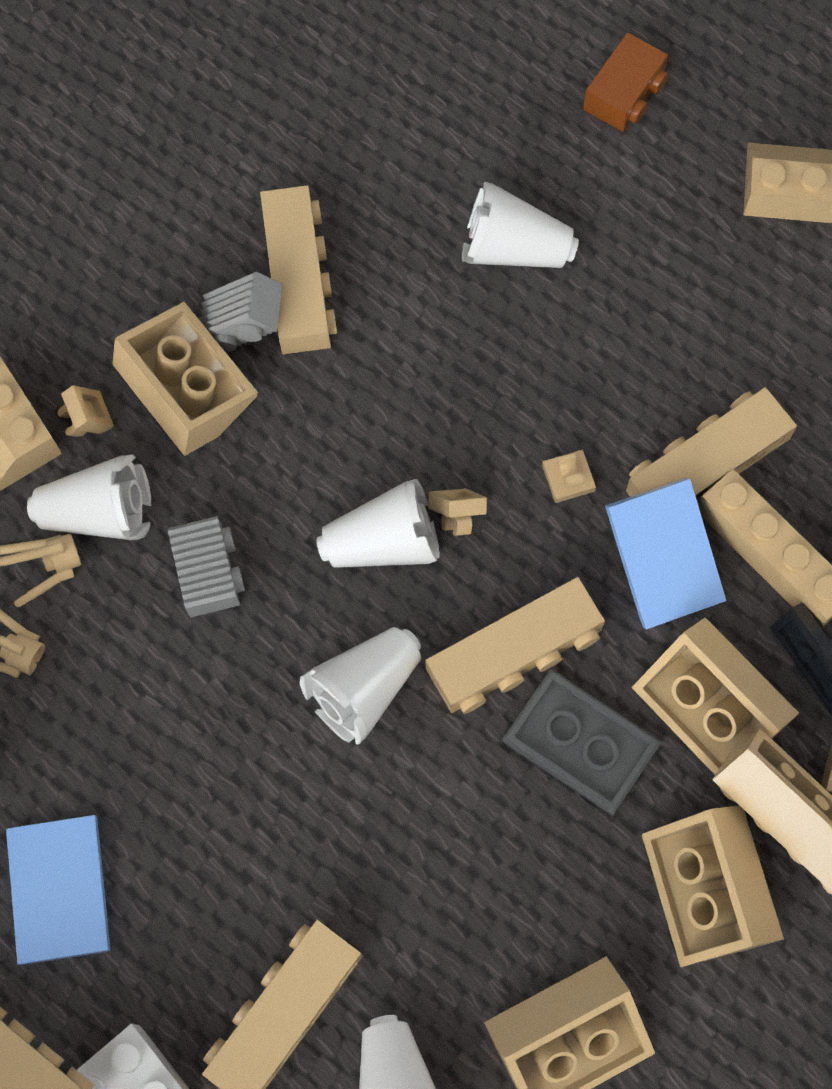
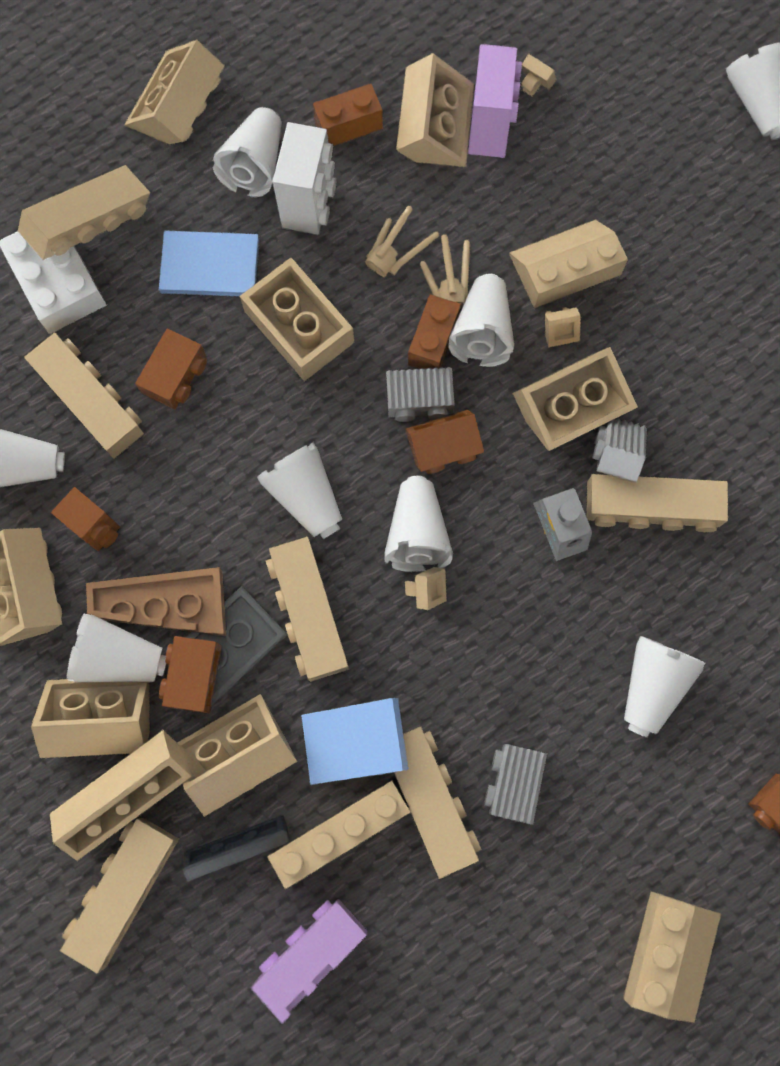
camera: 100 degrees right, 5 degrees up
tan tile [542,449,596,503] -> none
none -> dark orange brick [51,487,120,551]
none -> white cone [67,614,166,682]
none -> medium nougat wing [86,567,226,636]
none -> dark orange brick [135,328,207,410]
none -> dark orange brick [159,636,222,714]
none -> tan brick [240,258,354,381]
none -> dark orange brick [406,410,484,474]
none -> dark orange brick [408,294,461,369]
none -> light grey brick [484,744,547,825]
none -> light grey torso [533,488,592,561]

